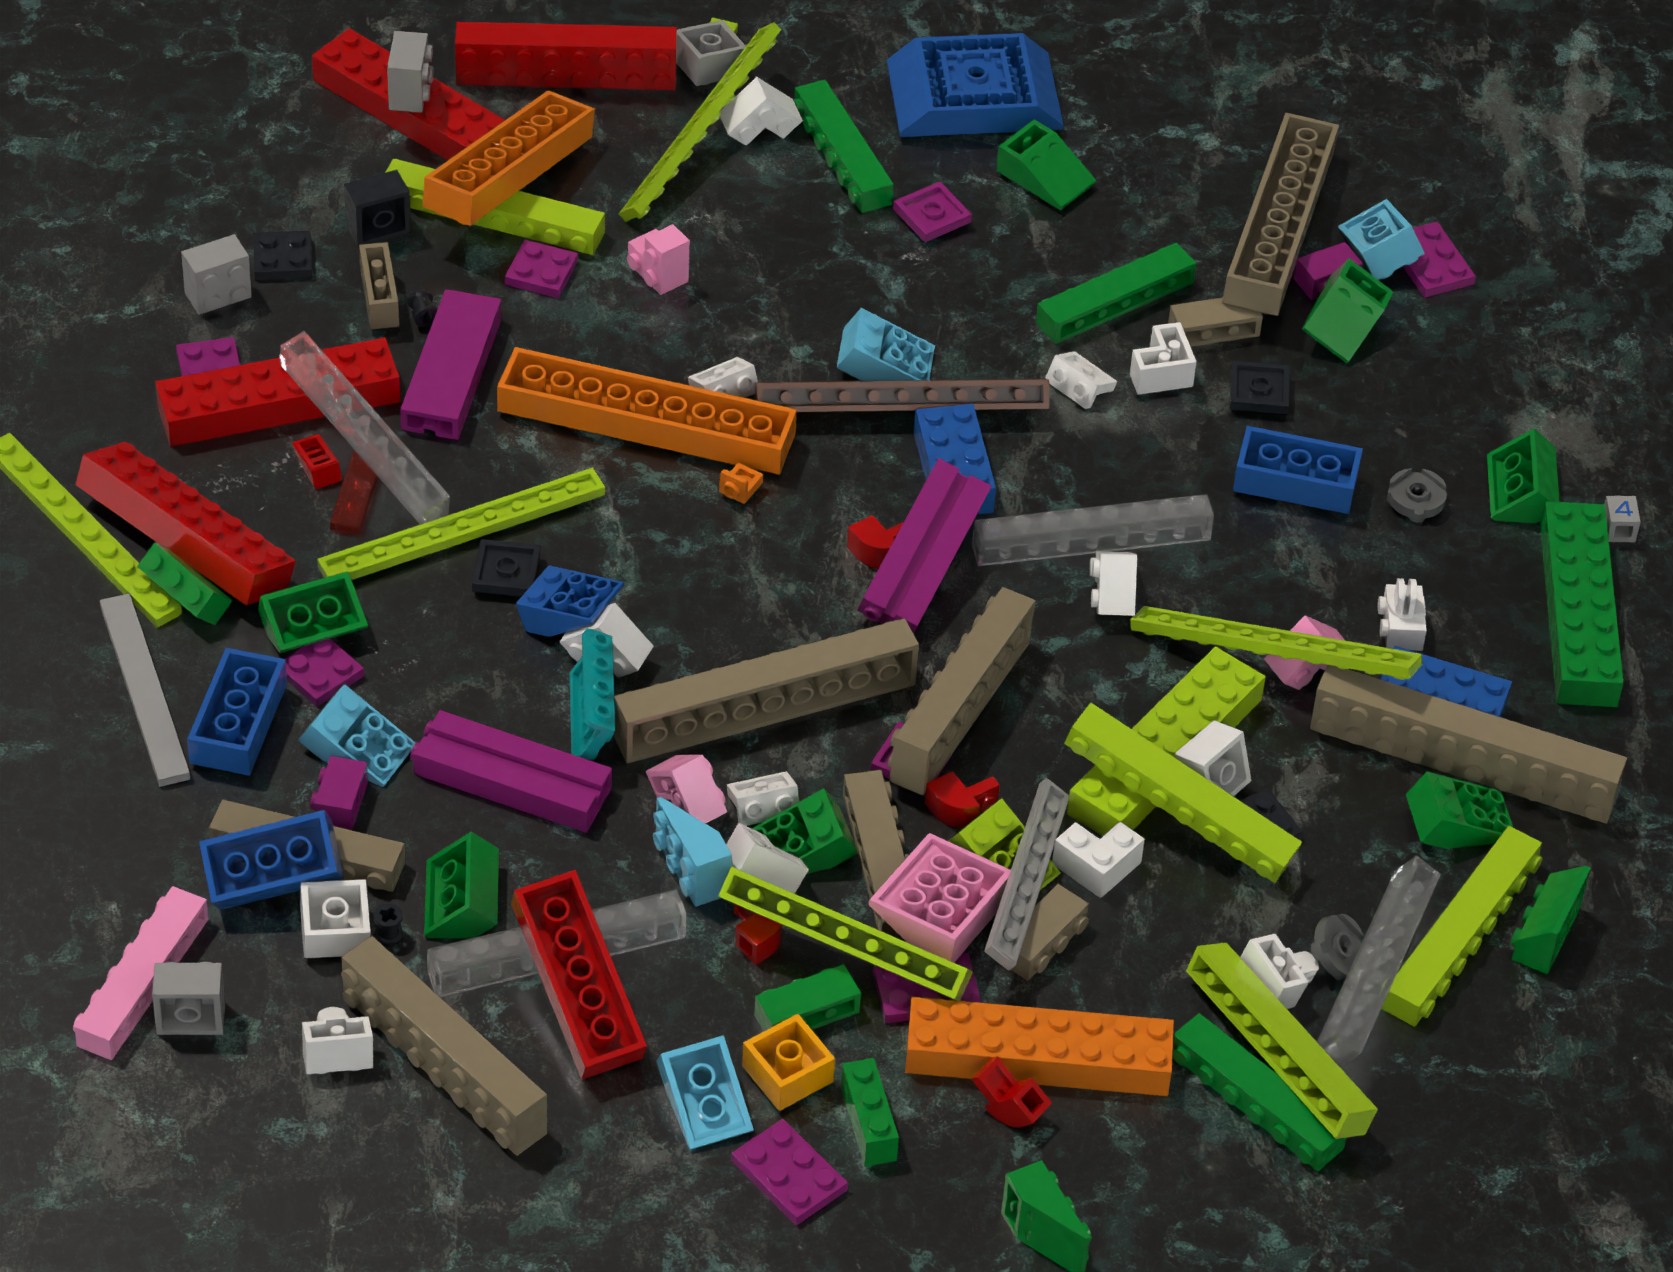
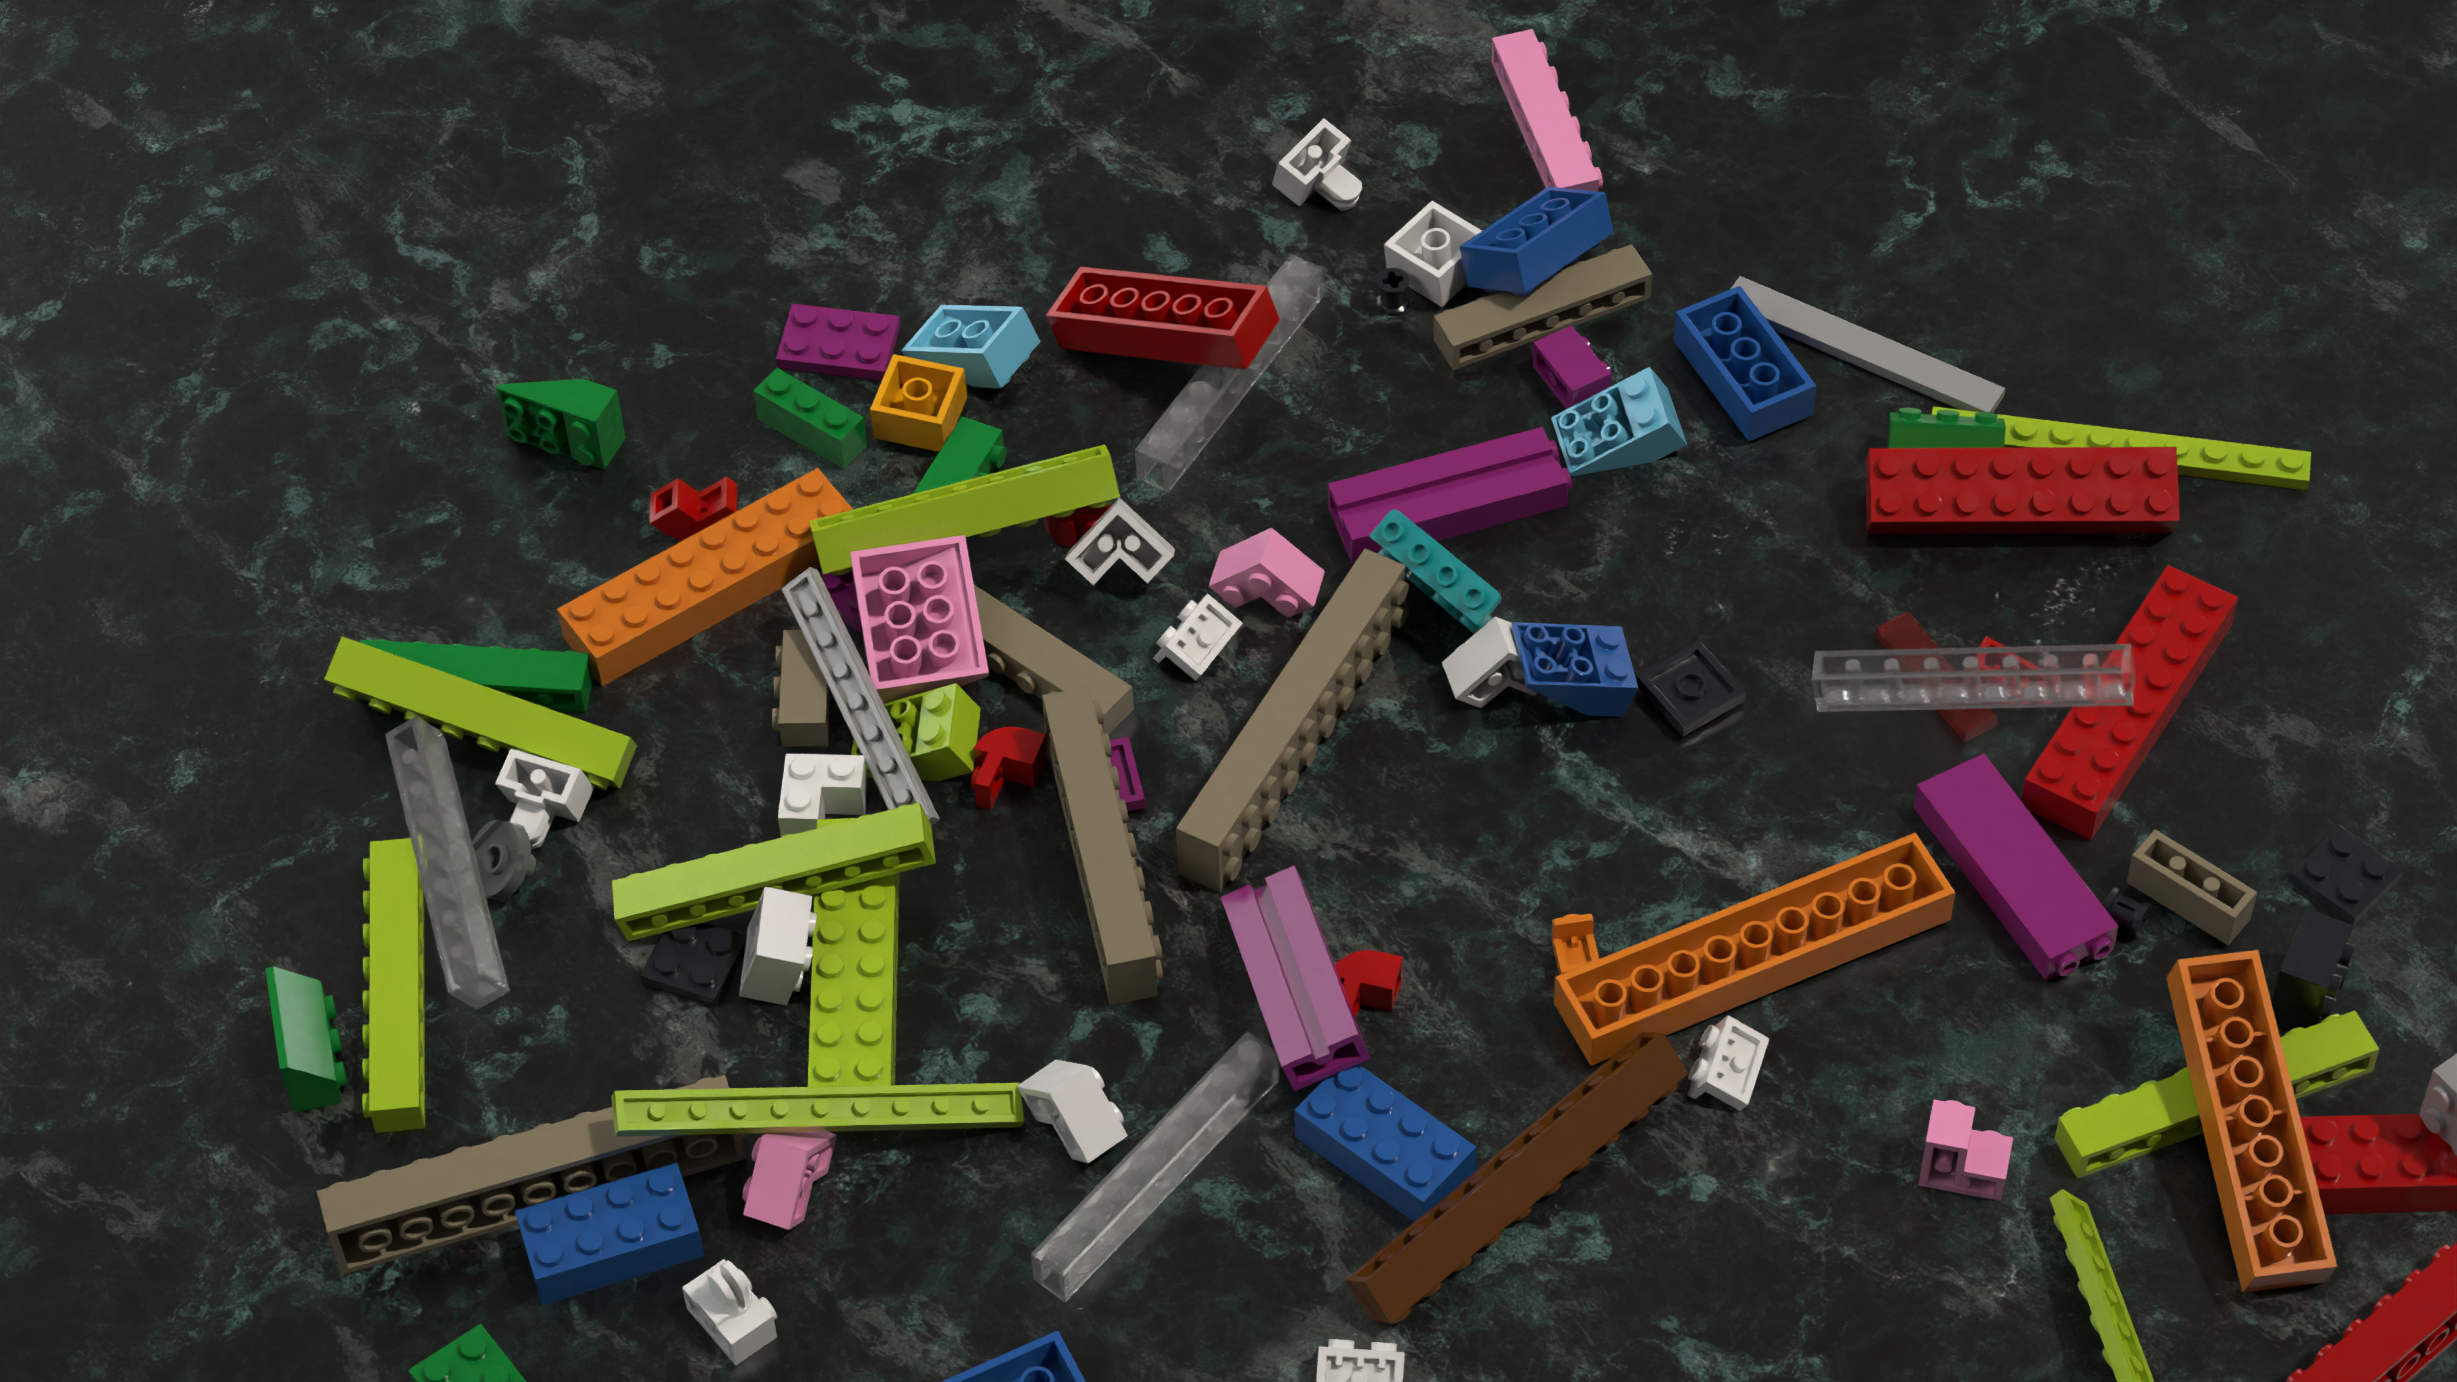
camera: 145 degrees right, 5 degrees up
light grey brick [152,962,225,1035] -> none
magenta plate [176,337,240,376] -> none
light grey brick [181,234,252,315] -> none
green slope [258,571,368,653] -> none
magenta plate [285,639,364,707] -> none
lime plate [317,467,605,580] -> none
dark tan brick [341,936,547,1156] -> none
green slope [424,832,499,938] -> none
magenta plate [505,239,578,299] -> none
medium azure slope [653,797,732,907] -> none
green slope [752,788,859,874] -> none
medium azure slope [837,308,935,381] -> none
green slope [1406,772,1513,849] -> none

